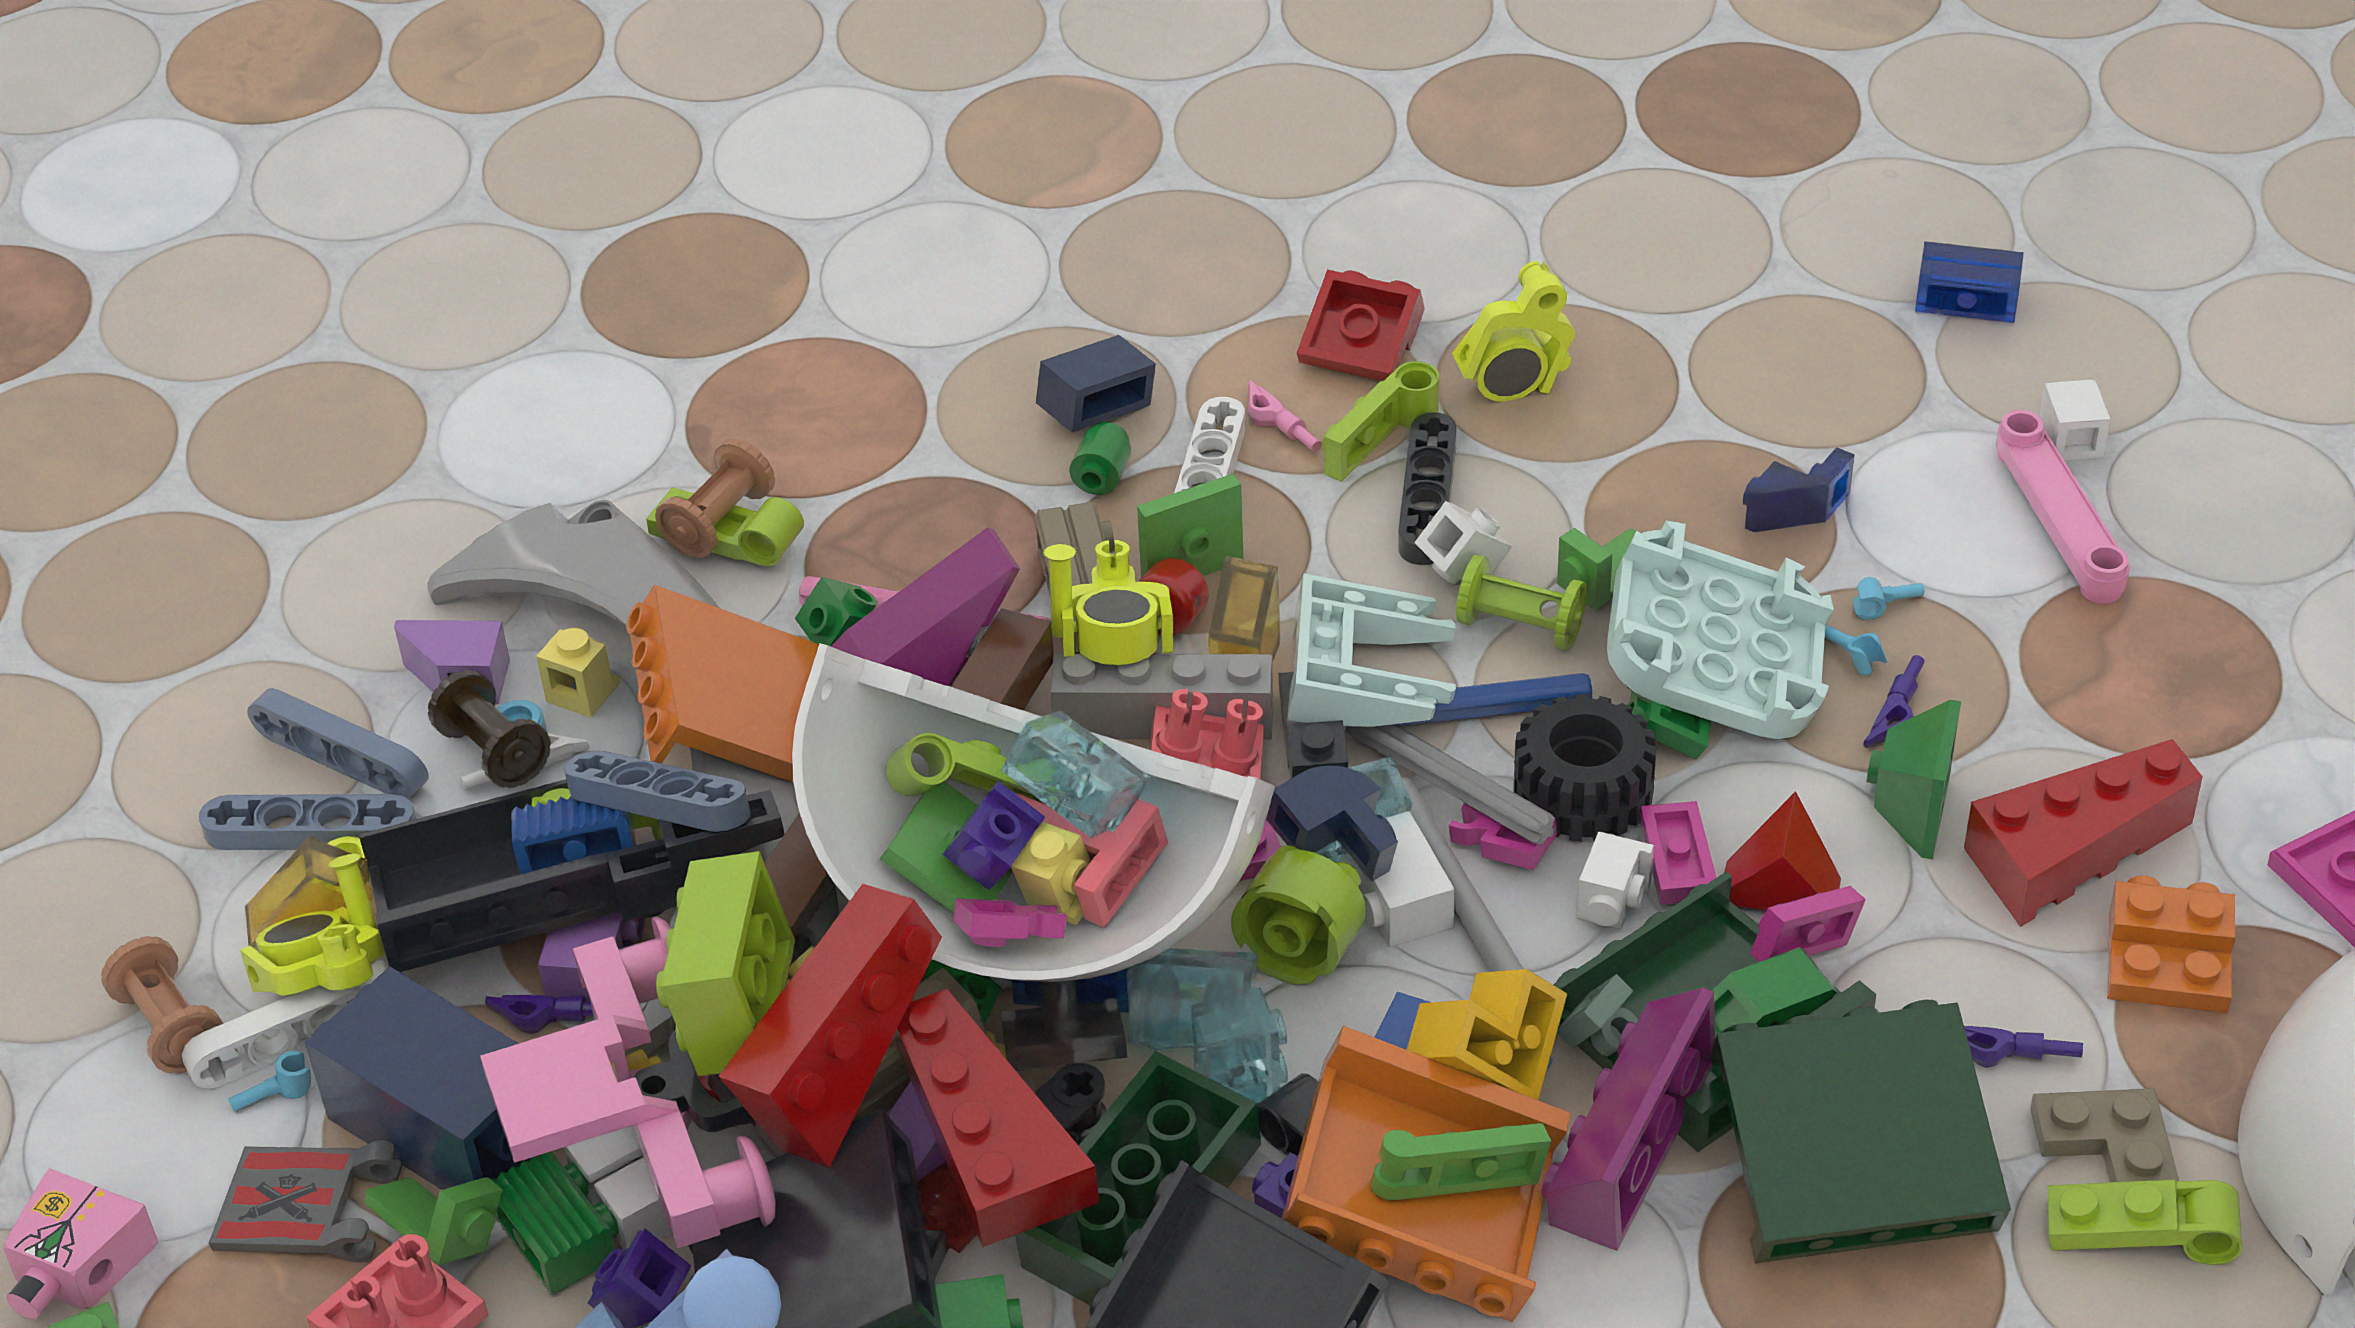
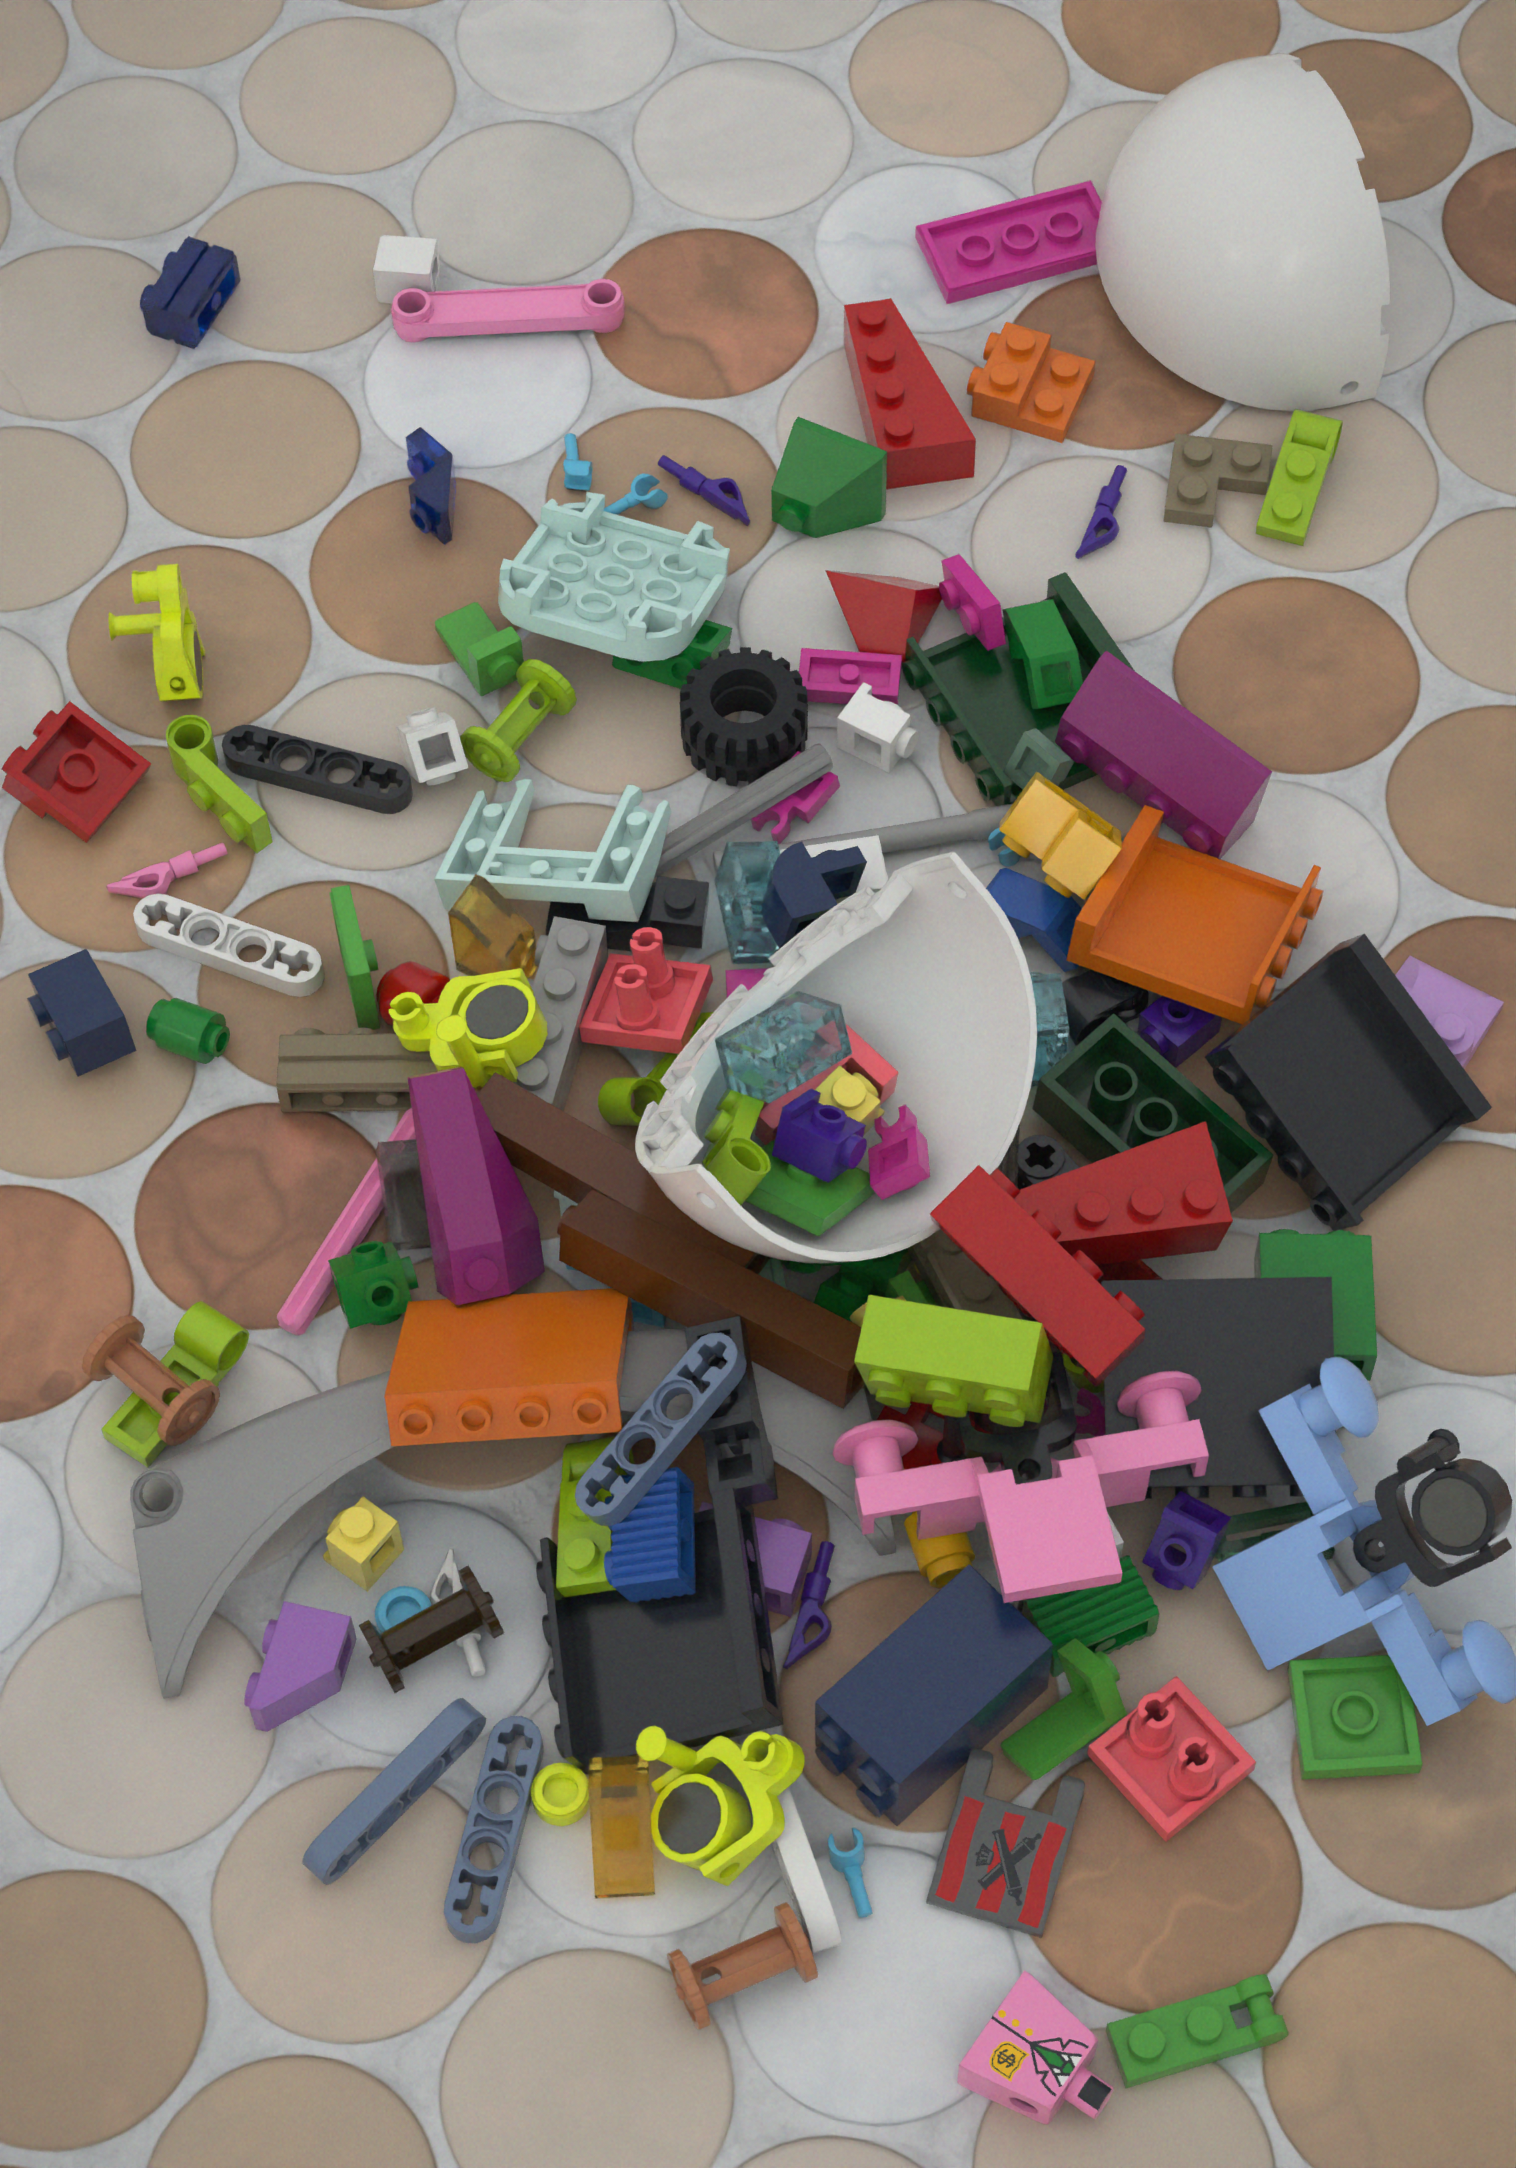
camera: 80 degrees left, 15 degrees up
bright green plate [1370,1123,1551,1200] -> none
blue axle [1396,673,1593,727] -> none
dark green panel [1710,999,2011,1263] -> none

